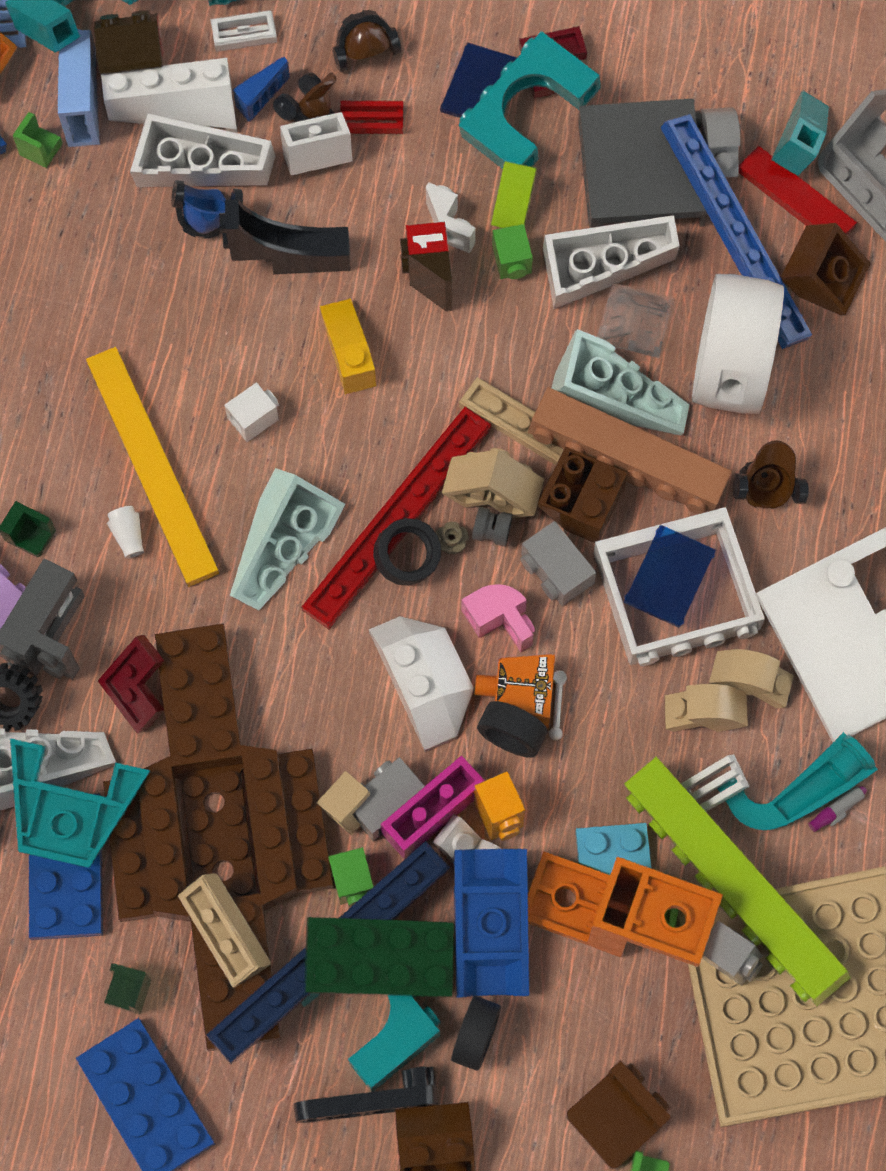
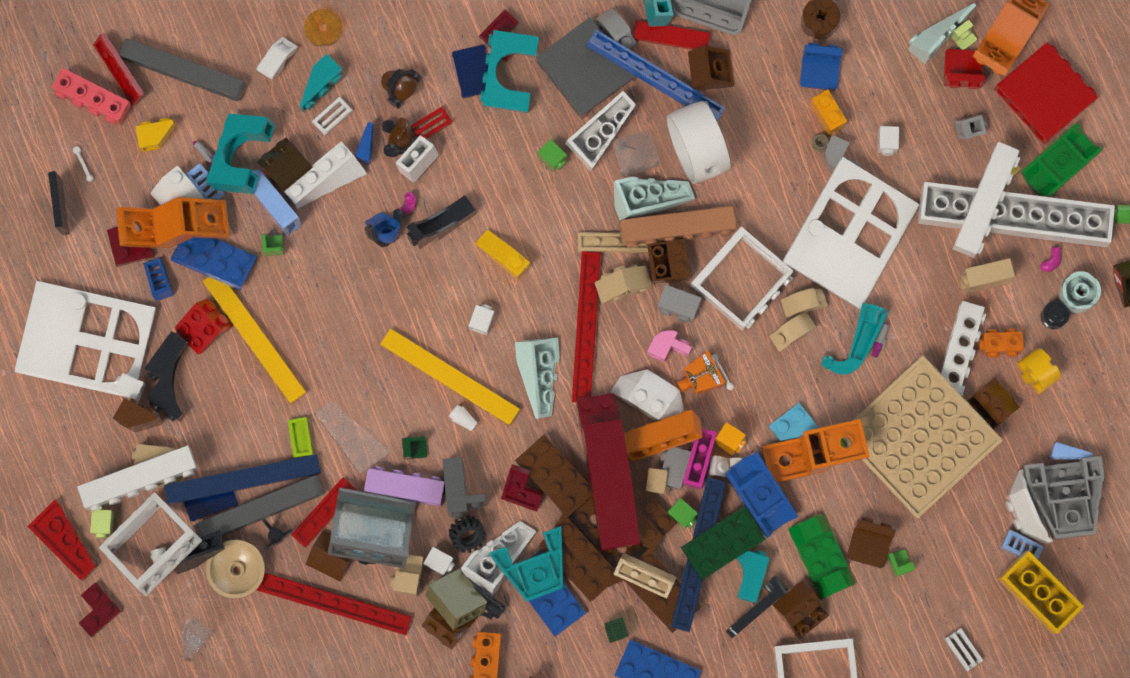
camera: 35 degrees left, 10 degrees up
white wedge [130,114,275,187] -> none
black tyre [373,518,441,586] -> none
dark brown slope [400,222,452,311] -> none
white slope [426,182,475,254] -> none
dark tan plate [436,522,469,554] -> none
black tyre [451,996,502,1071] -> none
dark grey wheel [472,507,513,547] -> none
black tyre [477,701,548,758] -> none
lime tile [491,161,537,228] -> none
clear blue piece [624,524,716,628] -> none
lime brick [624,757,850,1006] -> none
white tile [681,755,749,812] -> none
light grey brick [702,920,763,986] -> none
reddish brown cap [732,440,809,509] -> none
none -> dark pink arm [399,192,417,216]
none -> dark red slope [576,393,640,551]
none -> orange brick [624,410,703,462]
none -> green piece [788,514,855,600]

